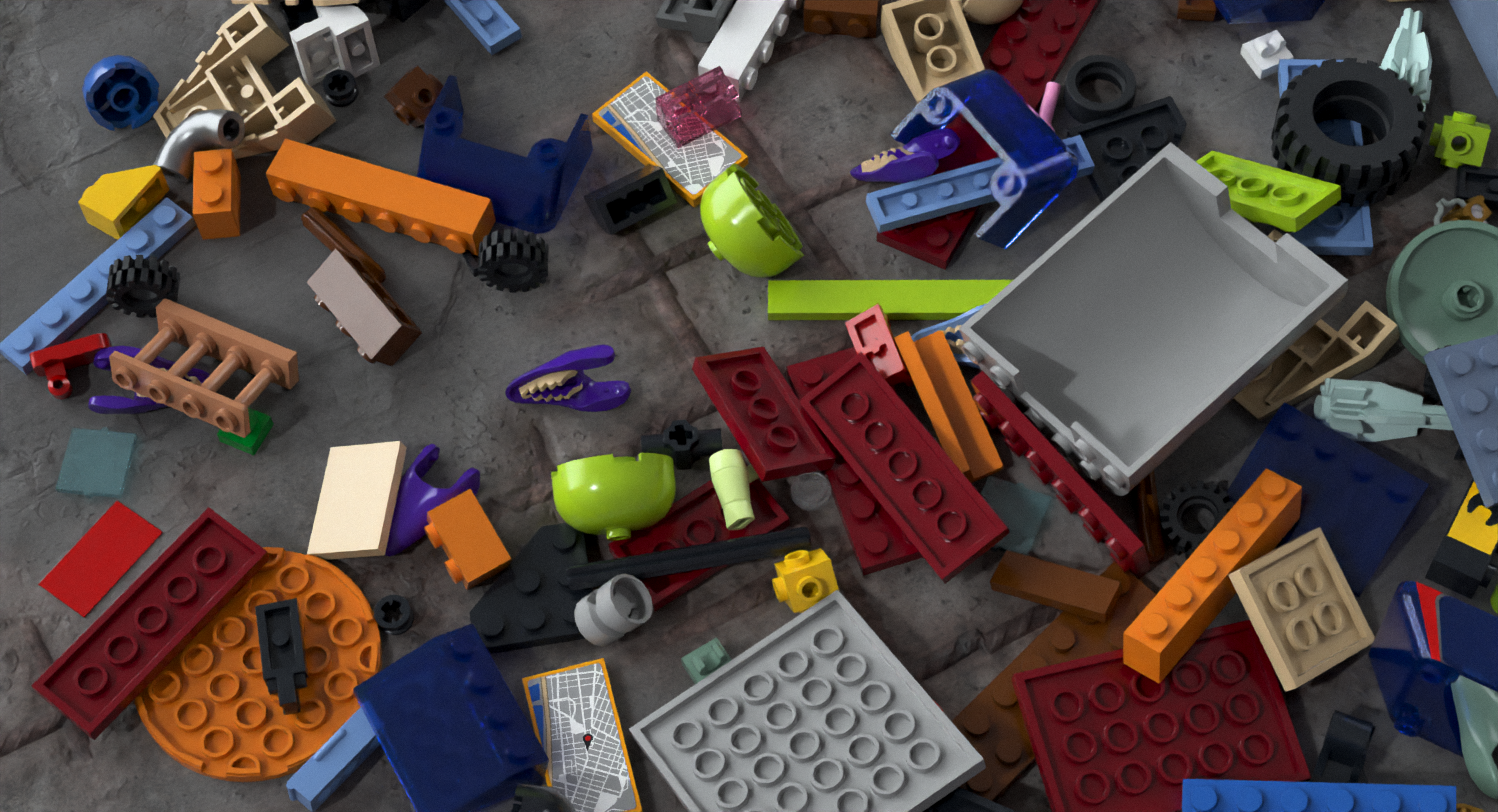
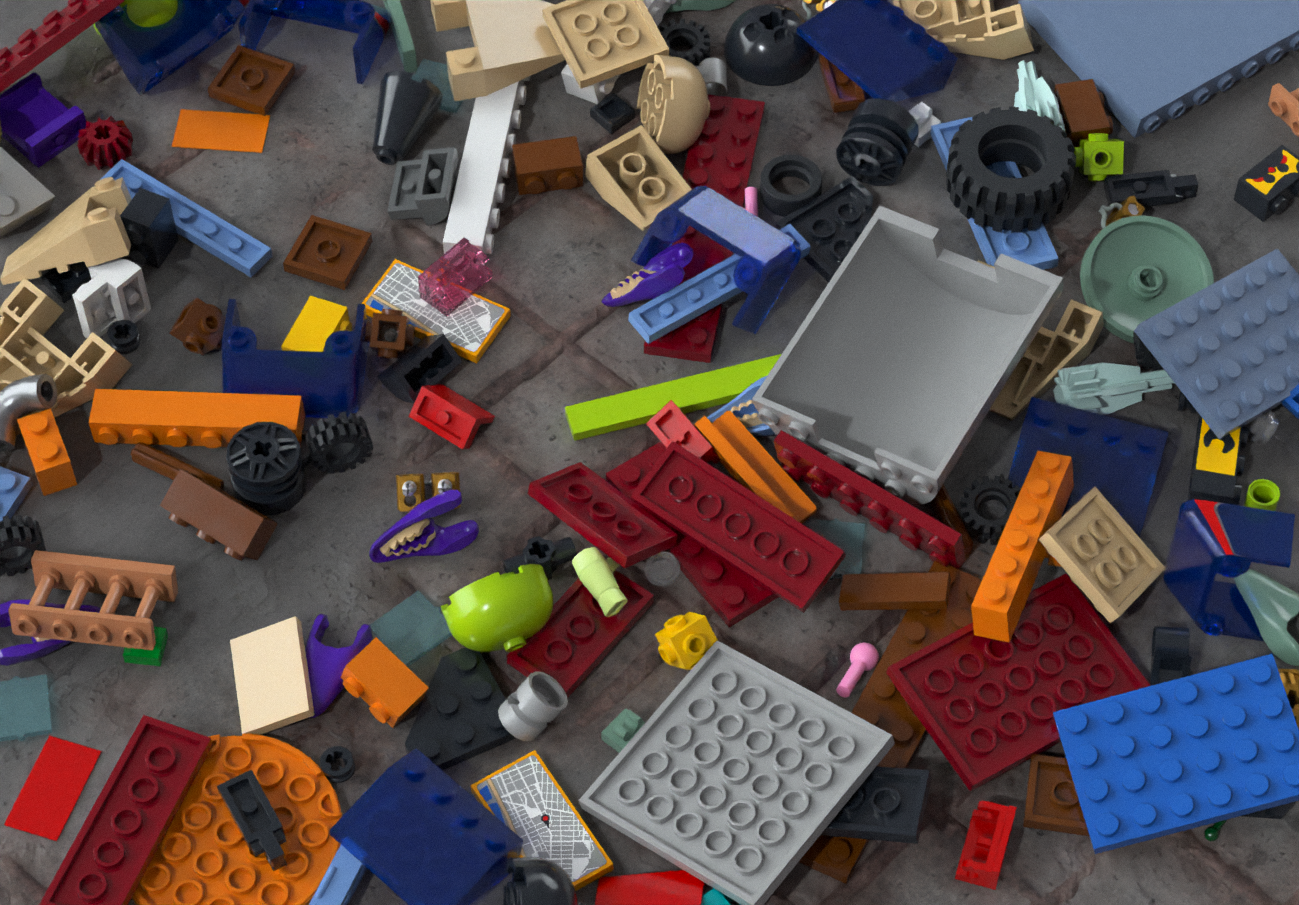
camera: 20 degrees left, 5 degrees down
black axle [566,527,812,591] -> none
lime cylinder [700,163,804,278] -> none
lime plate [1196,150,1341,232] -> none
none -> black wheel [226,422,306,516]
none -> yellow brick [281,295,352,378]
none -> reddish brown plate [283,215,373,290]
none -> reddish brown brick [365,309,415,359]
none -> clear light blue piece [370,590,452,667]
none -> pearl gold piece [396,472,461,512]
none -> red panel [408,384,495,450]
none -> black wheel [836,98,919,186]
none -> bright pink bar [836,642,879,698]
none -> reddish brown brick [1054,79,1113,148]

